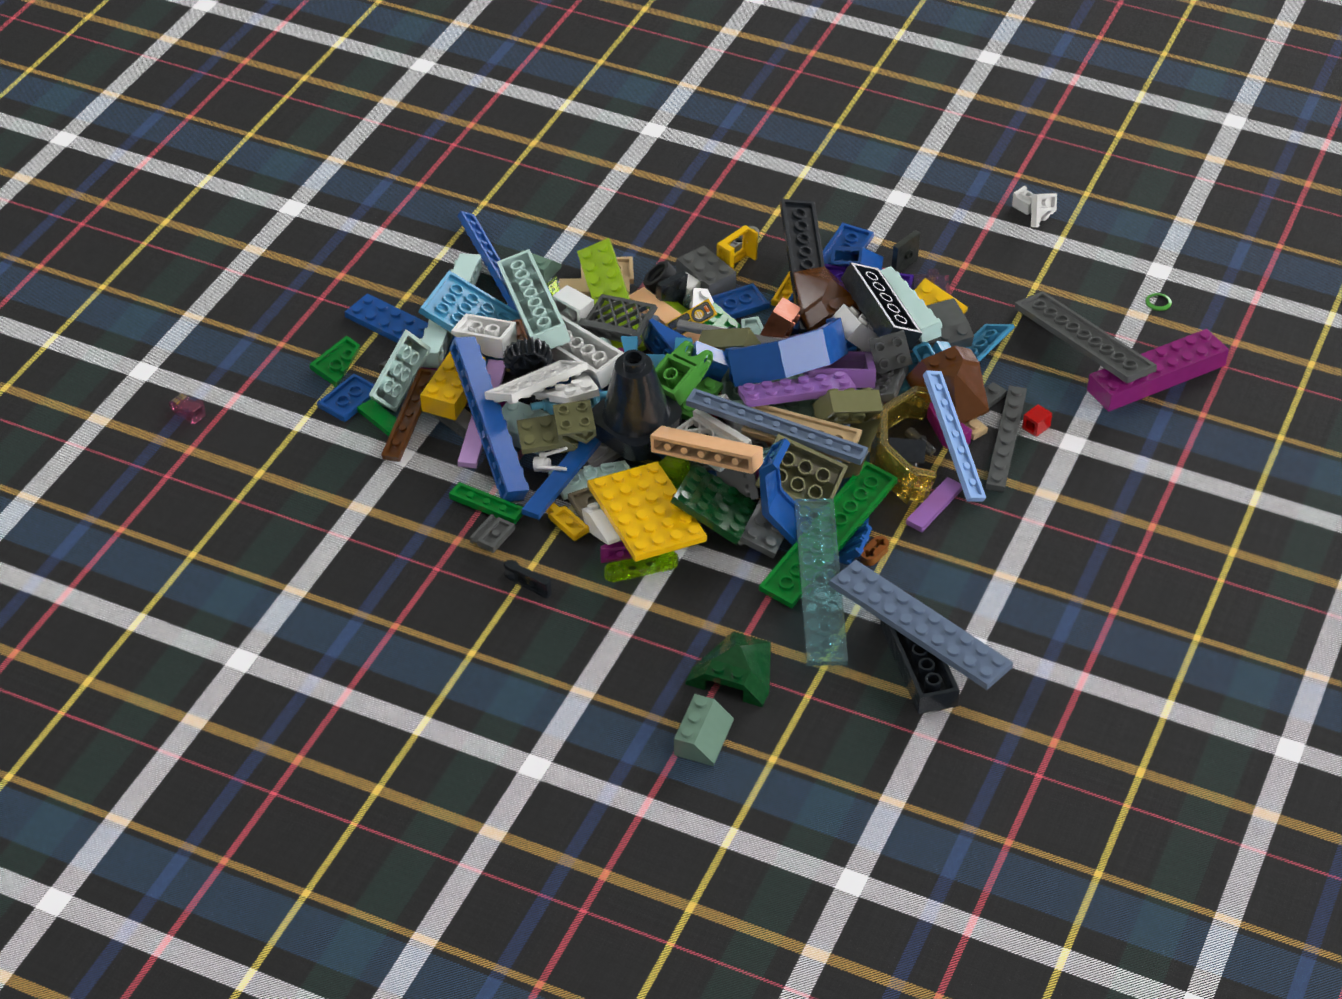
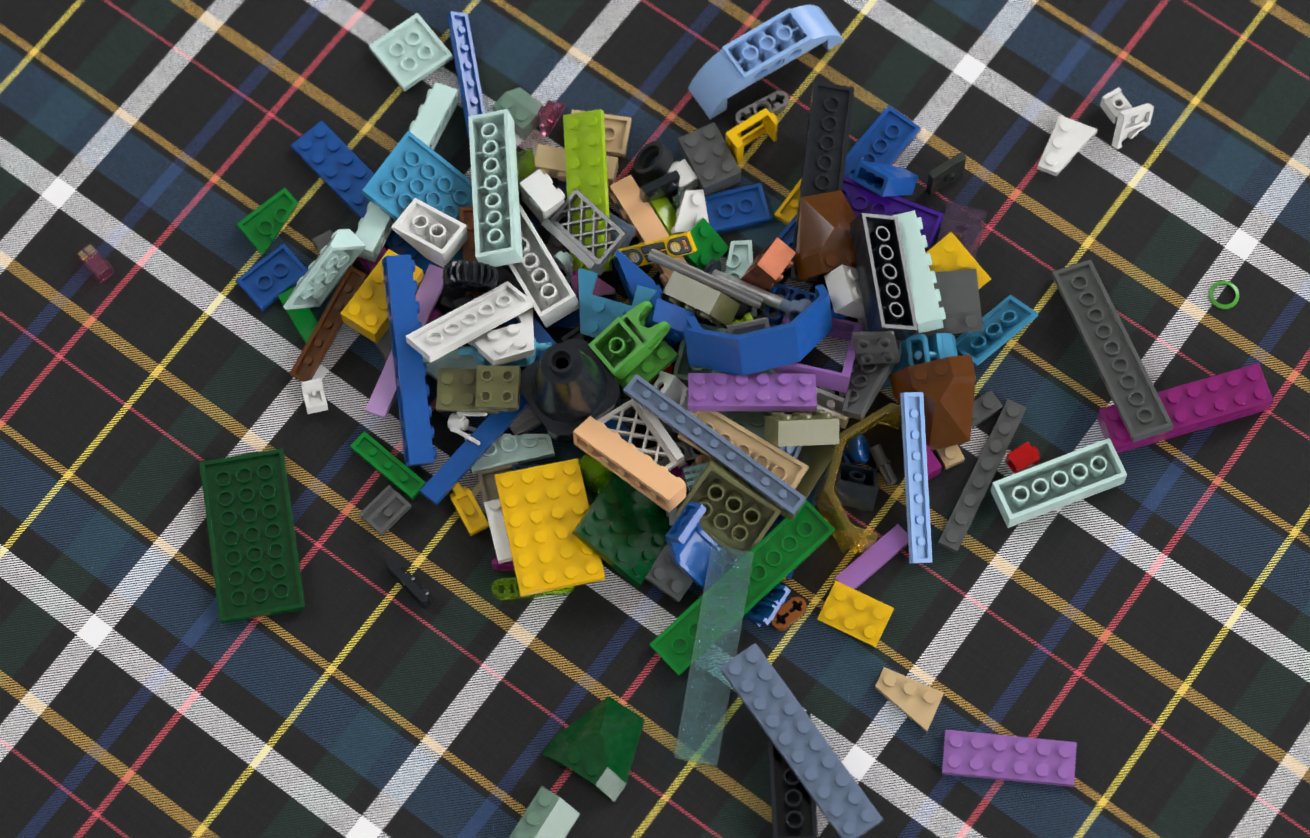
camera: 15 degrees right, 25 degrees up
none -> dark green plate [199,448,306,624]
none -> white bracket [301,378,328,414]
none -> light aqua plate [369,13,453,91]
none -> clear pink wing [538,100,566,137]
none -> light blue slope [688,5,844,119]
none -> yellow plate [817,581,894,648]
none -> blue brick [843,434,869,463]
none -> tan wing [875,667,944,733]
none -> medium lavender plate [942,730,1077,787]
none -> light aqua brick [991,438,1127,528]
none -> white wing [1037,115,1098,176]

